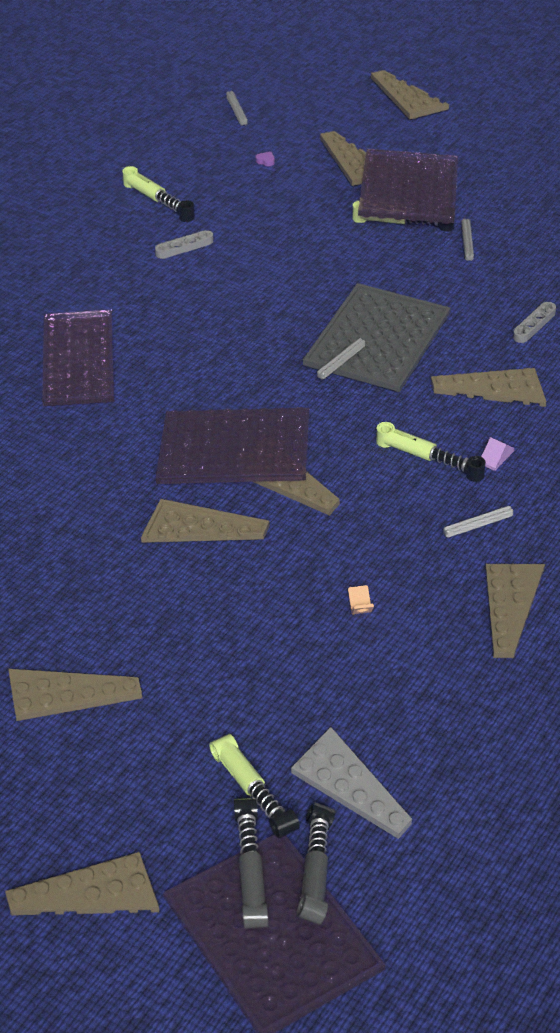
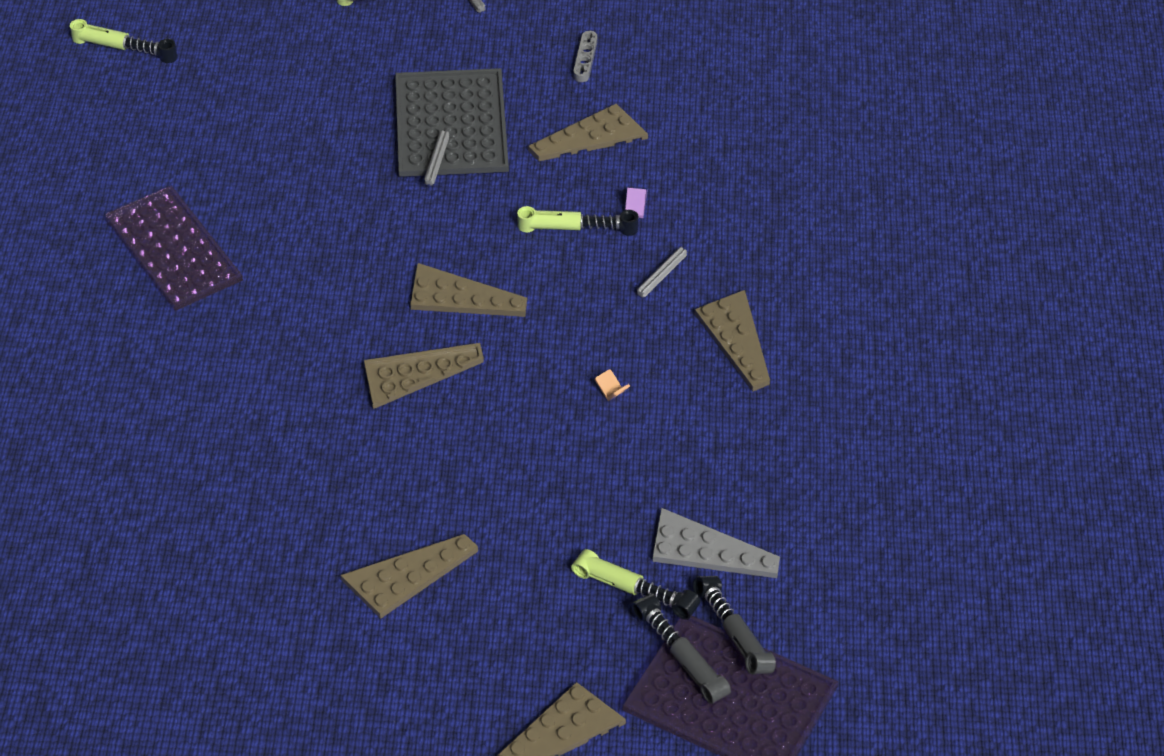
camera: 30 degrees left, 5 degrees up
light grey beam [155,230,213,259] -> none
clear purple plate [156,407,310,484] -> none

